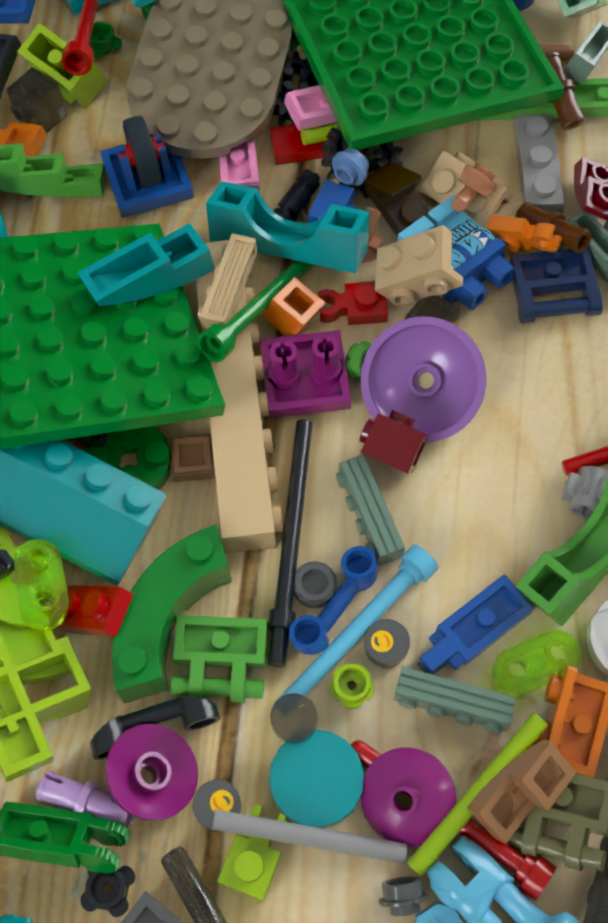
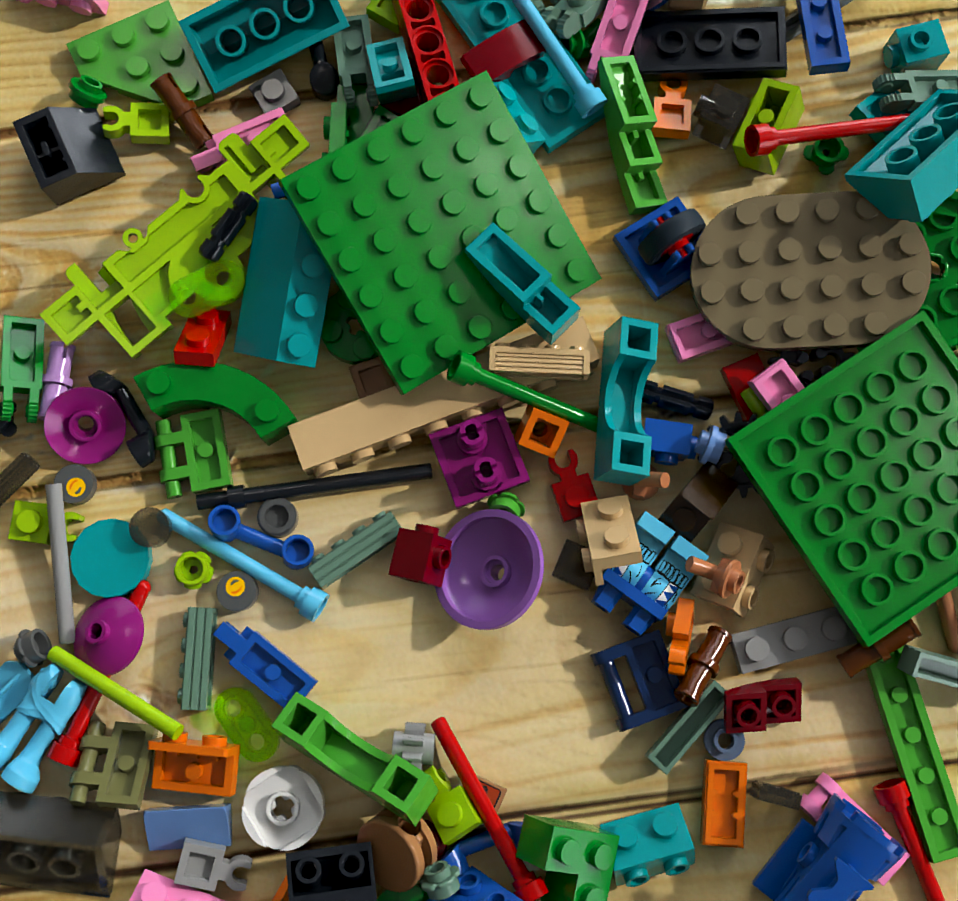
camera: 75 degrees right, 15 degrees up
medium nougat slope [467,739,577,844] -> none

